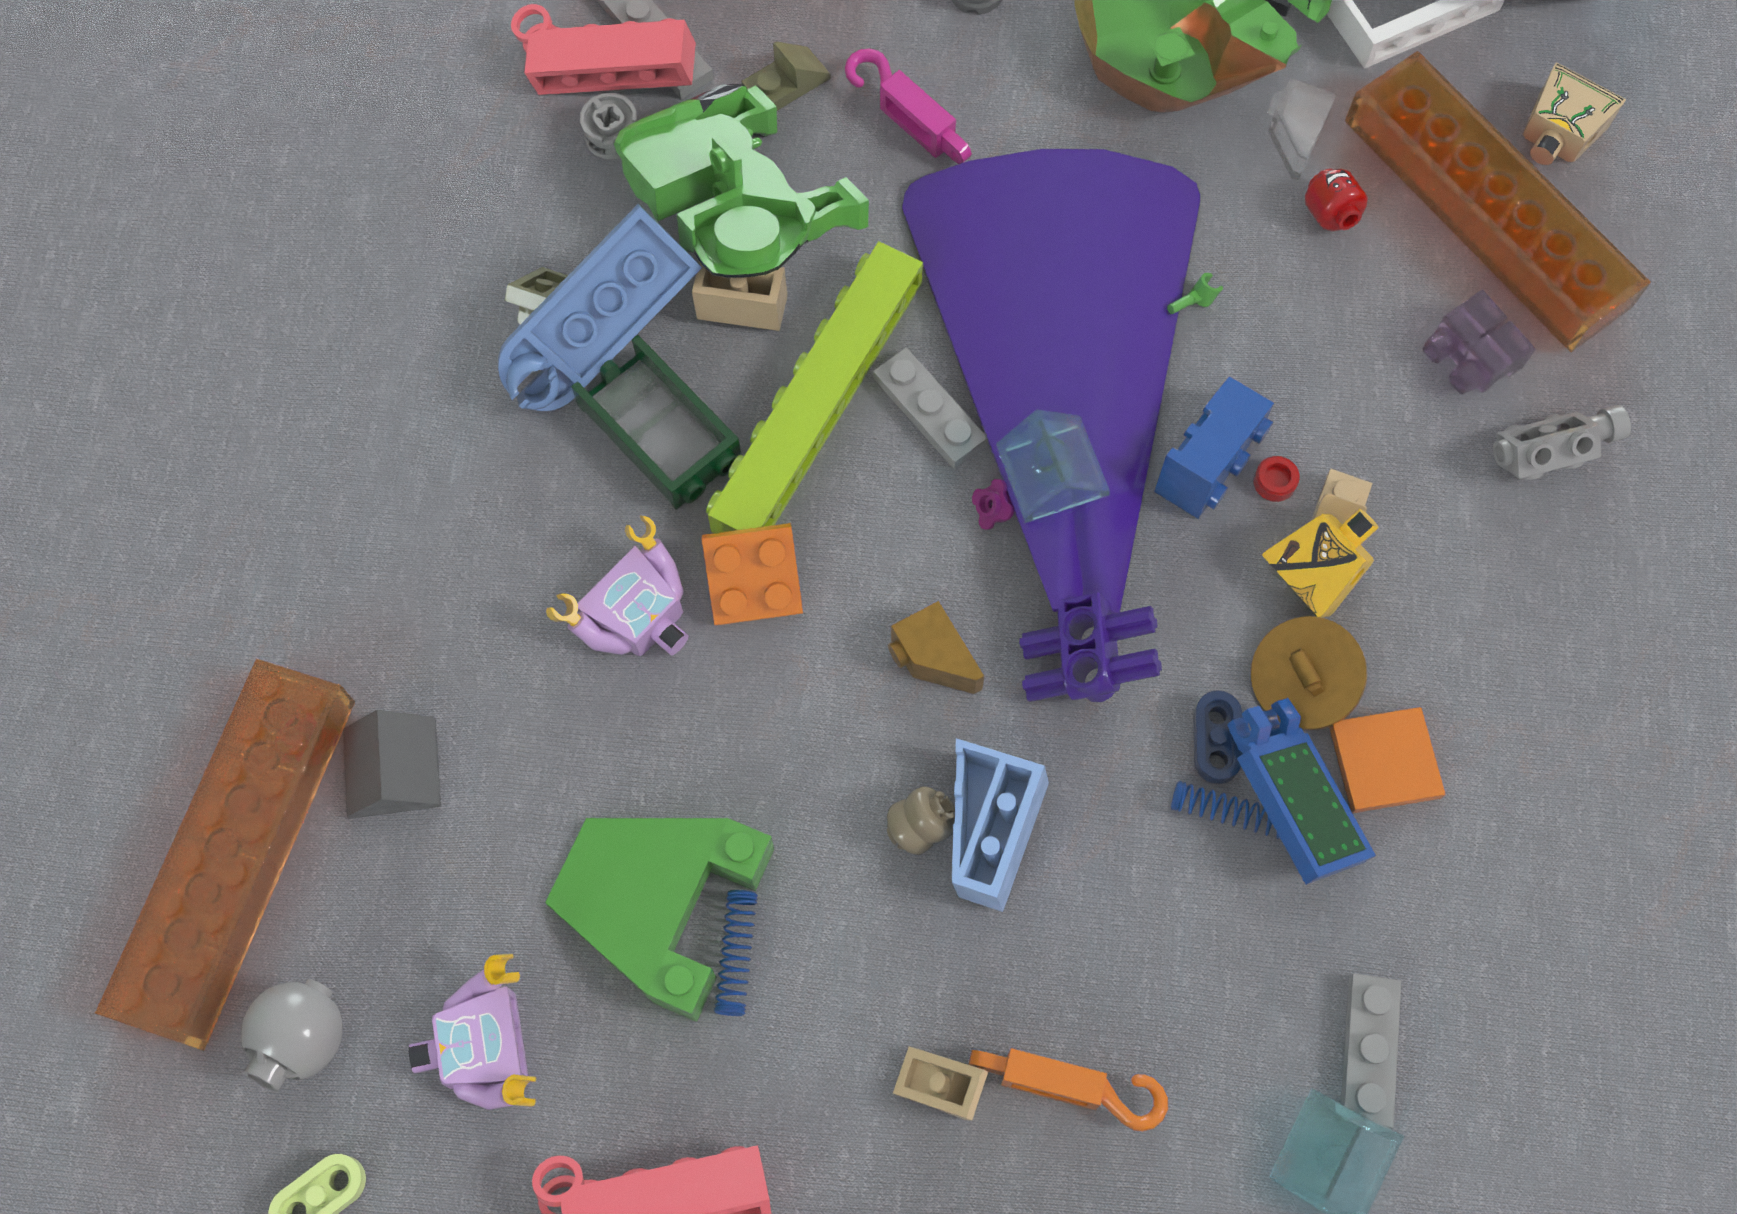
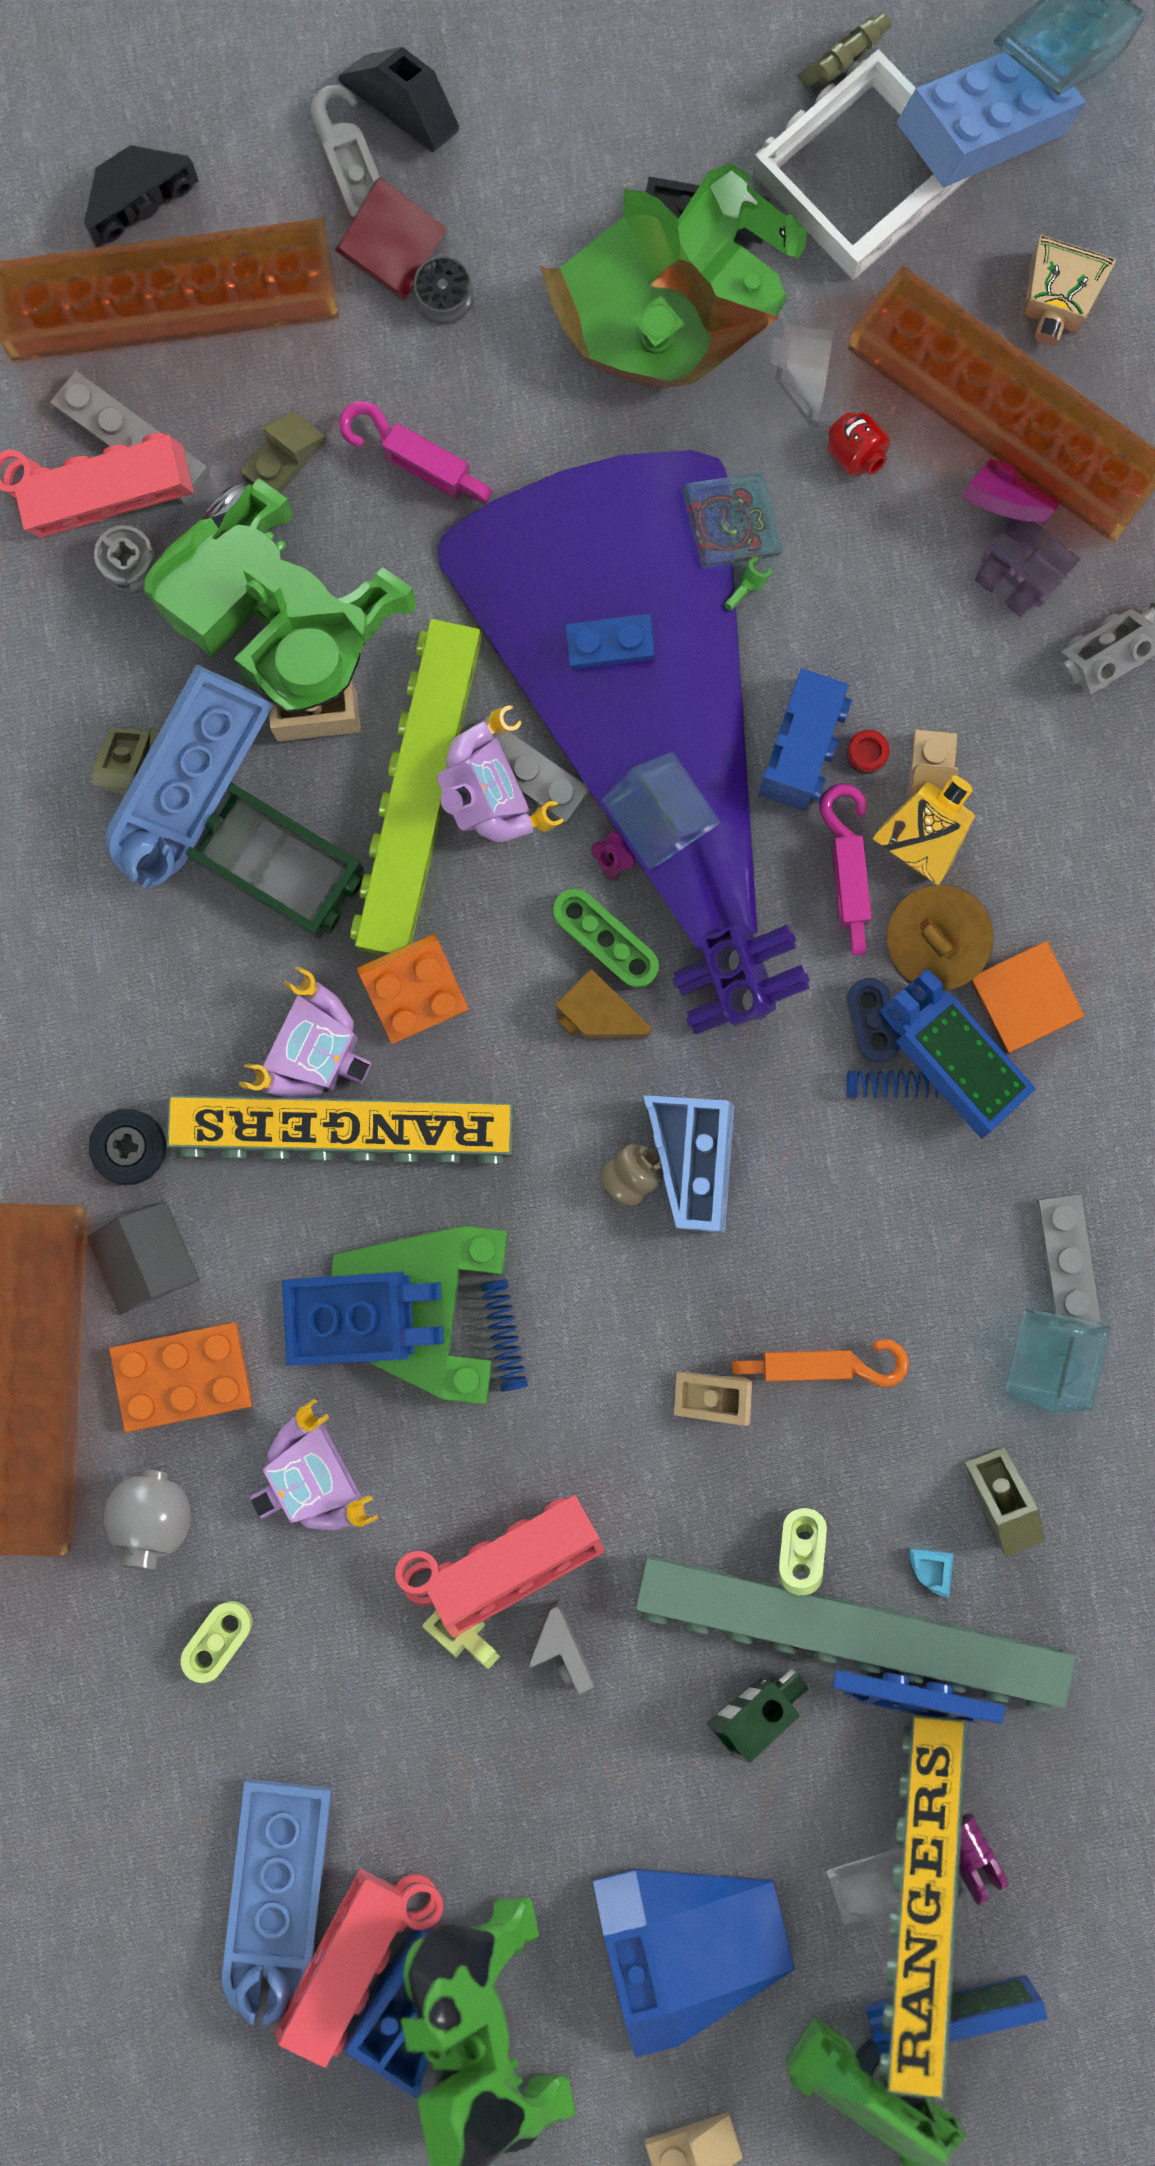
camera: 15 degrees left, 15 degrees up
none -> black bush [89,1109,166,1185]
none -> orange plate [109,1322,254,1433]
none -> brick [167,1095,514,1165]
none -> blue tile [282,1272,444,1366]
none -> lavender torso [437,705,564,843]
none -> bright green plate [553,888,659,989]
none -> blue plate [566,614,656,670]
none -> clear light blue tile [682,472,783,568]
none -> dark pink piece [819,783,872,956]
none -> magenta plate [961,458,1060,526]

